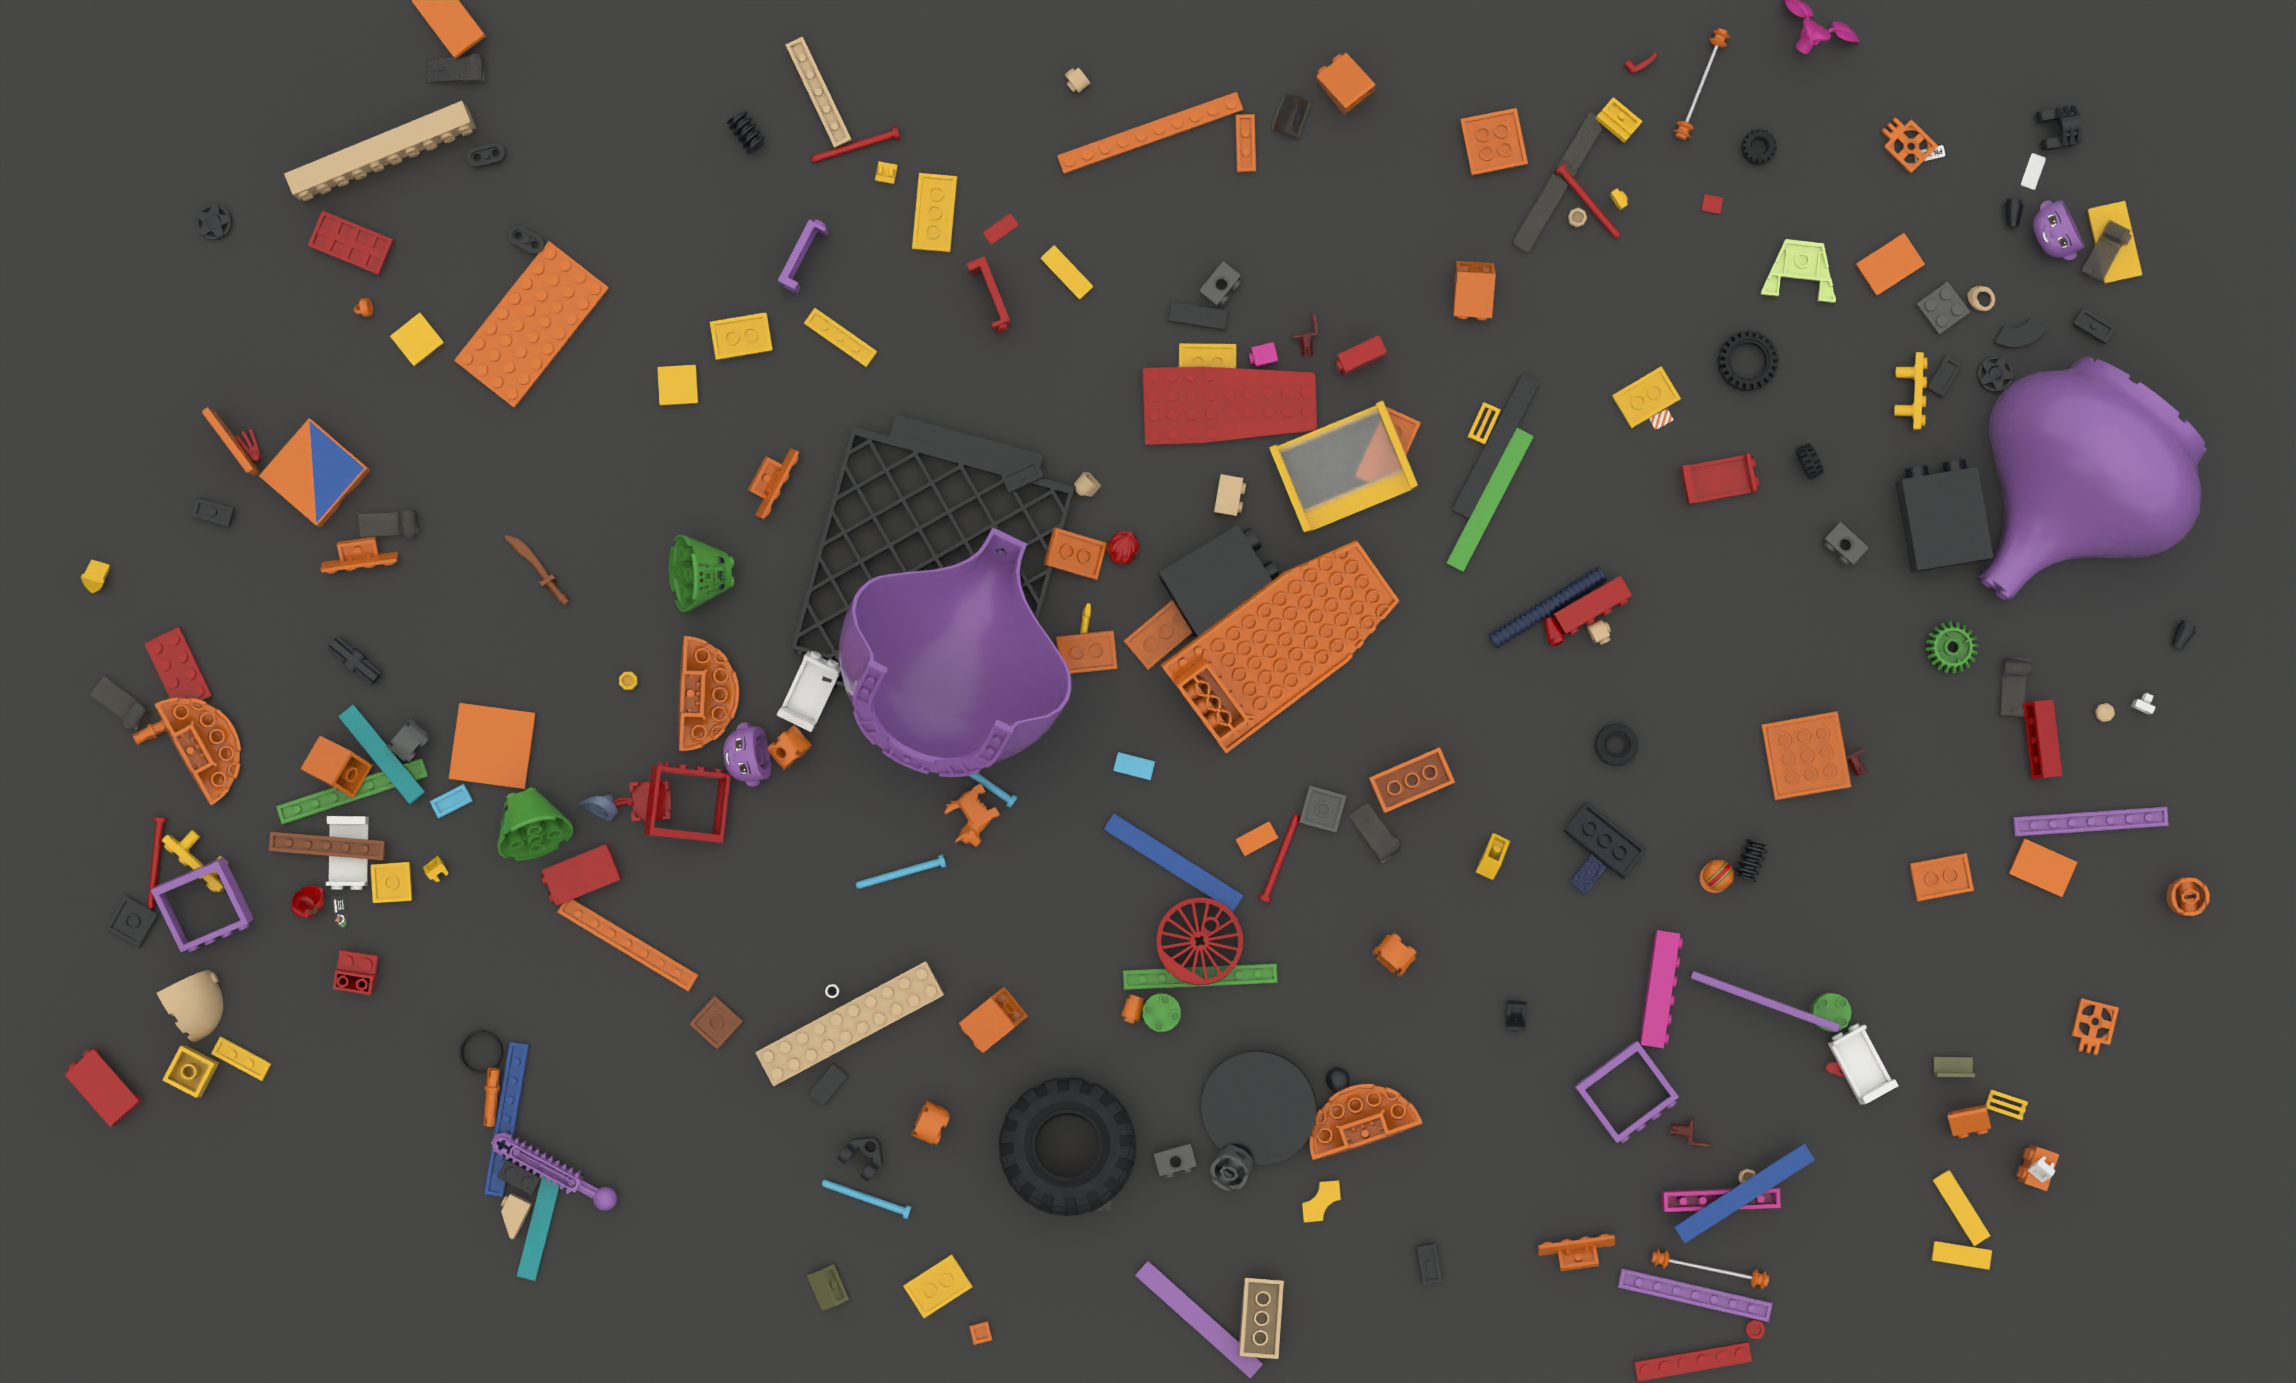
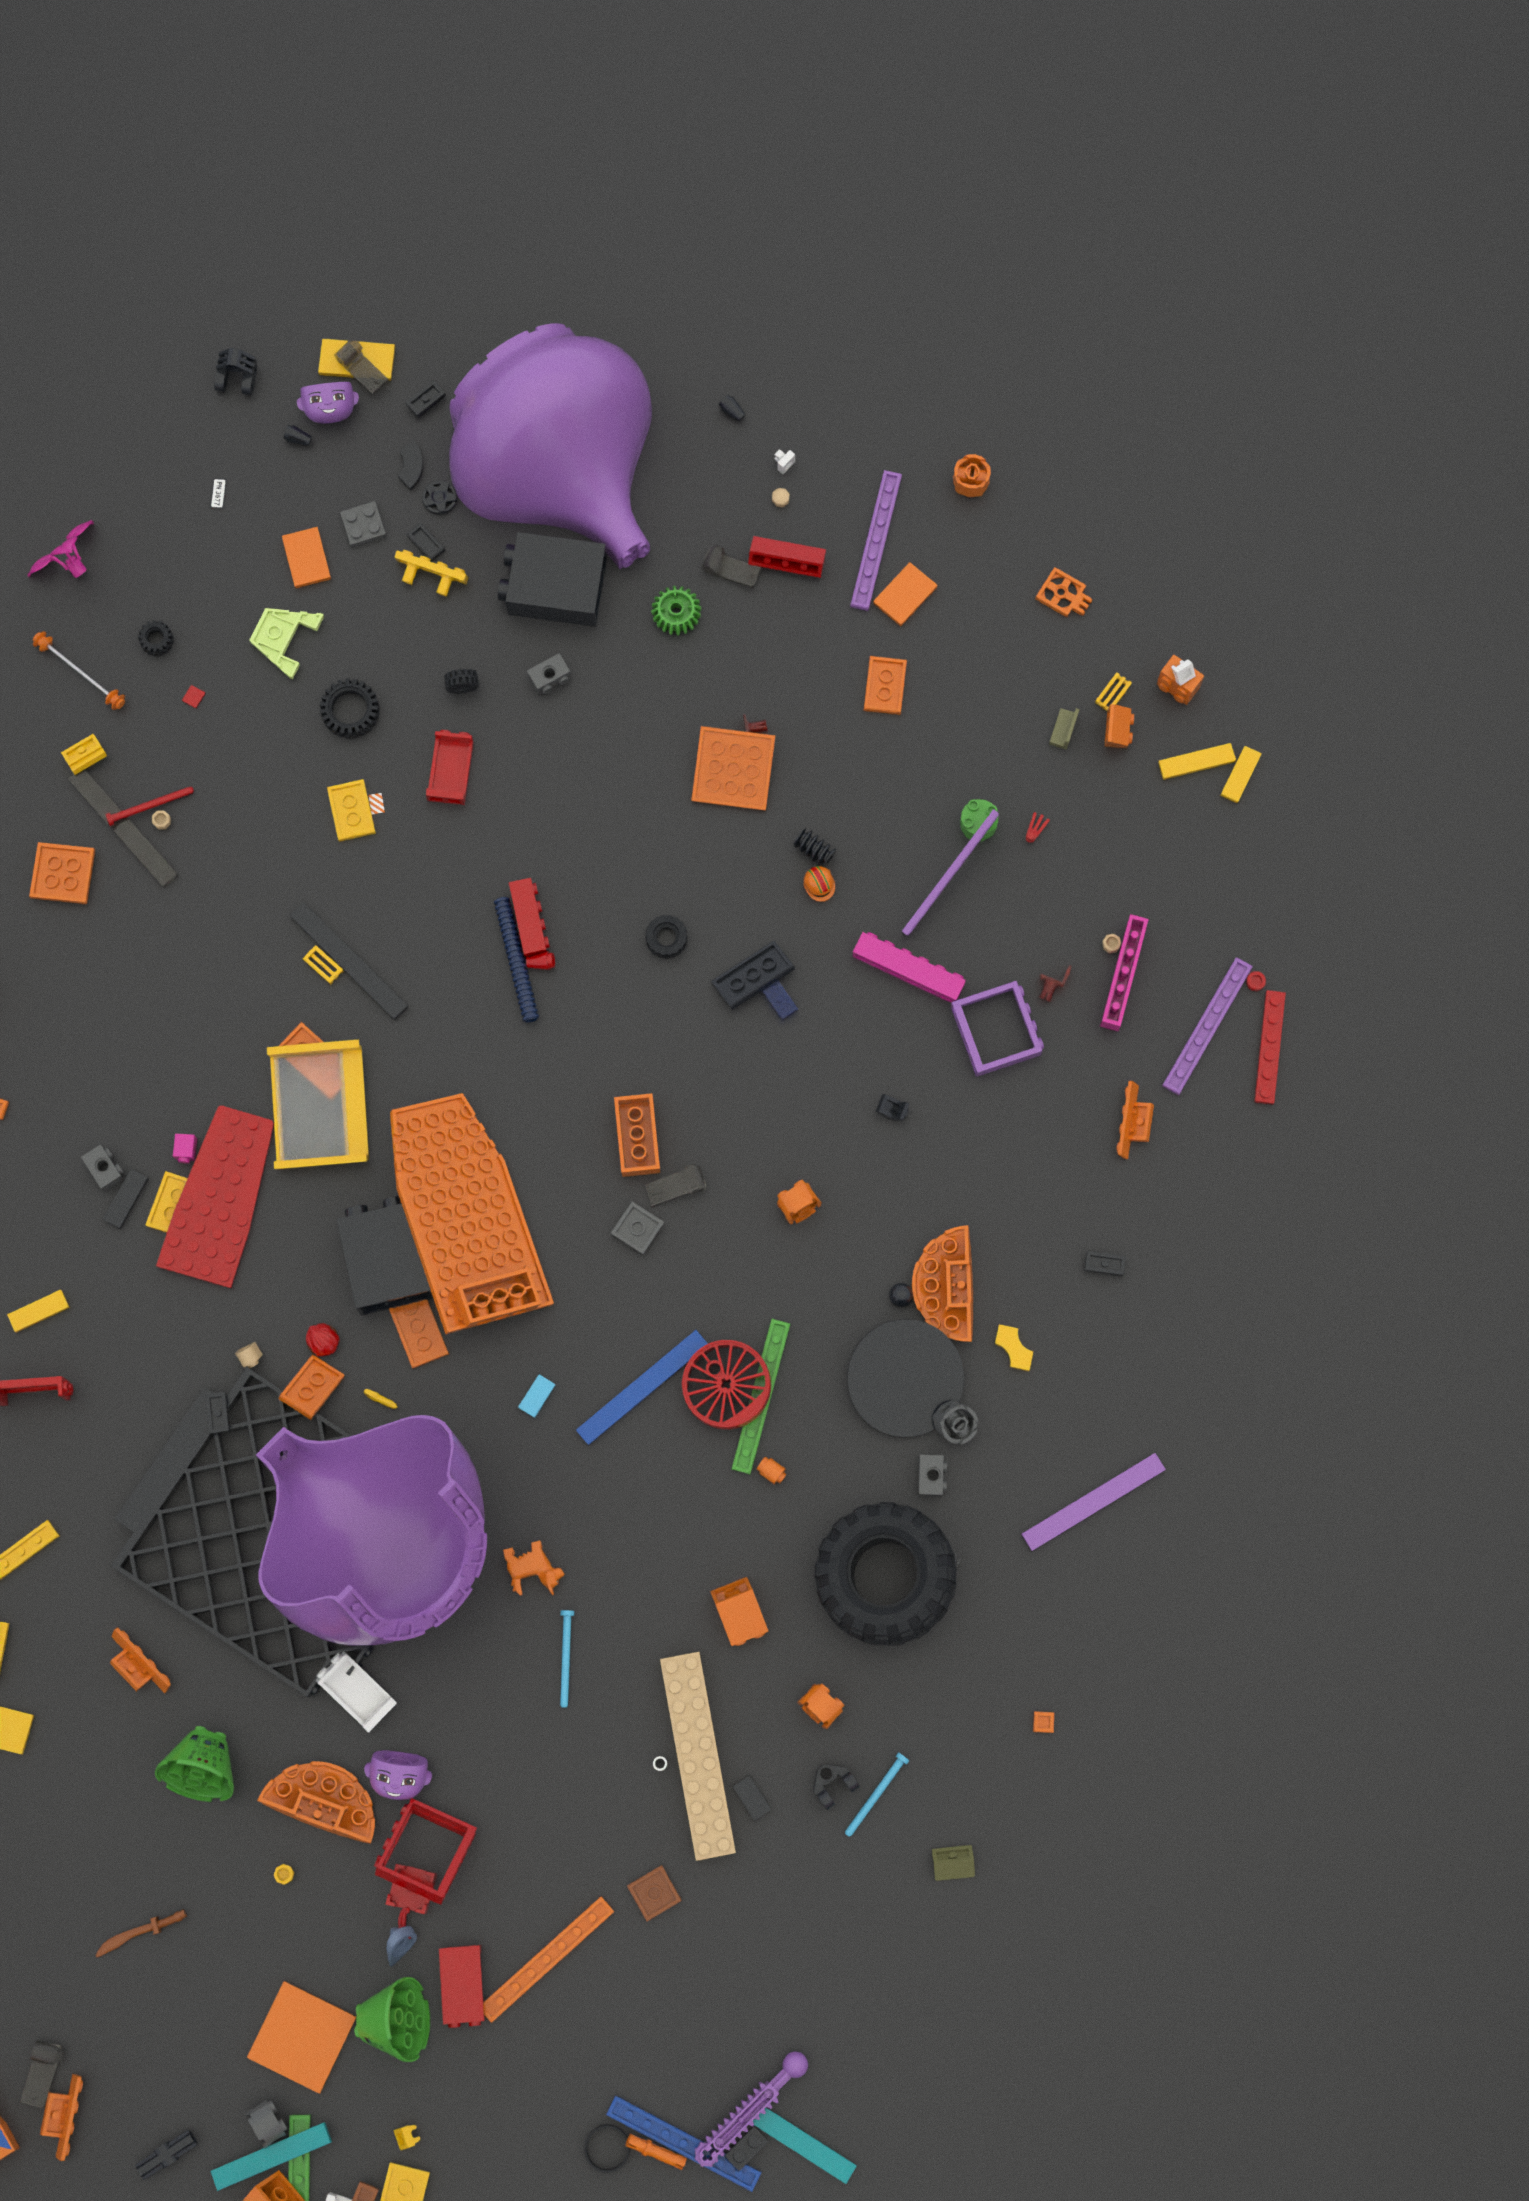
camera: 75 degrees left, 10 degrees down
medium azure tile [430,784,473,818] -> none
tan slope [501,1193,533,1239] -> none
orange brick [766,725,812,770] -> none
yellow tile [903,1254,973,1318] -> none
medium azure bar [968,773,1018,808] -> none
orange tile [1056,630,1118,674] -> none
bright green brick [1143,993,1181,1032] -> none
tan brick [1214,474,1246,517] -> none
orange tile [1235,821,1278,856] -> none
tan brick [1238,1278,1284,1359] -> none
red bar [1258,814,1300,903] -> none
clear red bracket [1291,312,1318,356] -> none
red brick [1334,335,1387,376] -> none
bright green tile [1446,428,1534,572] -> none
orange slope [1453,261,1496,320] -> none
yellow slope [1476,833,1510,880] -> none
tan plate [1587,620,1611,645] -> none
yellow plate [1609,188,1628,211] -> none
red piece [1624,52,1657,73] -> none
orange axle [1651,1248,1769,1290] -> none
blue tile [1674,1143,1815,1244] -> none
white panel [1828,1023,1898,1105] -> none
orange piece [1881,117,1938,174] -> none
tan piece [1967,286,1995,312] -> none
white sticker [2021,153,2046,190] -> none

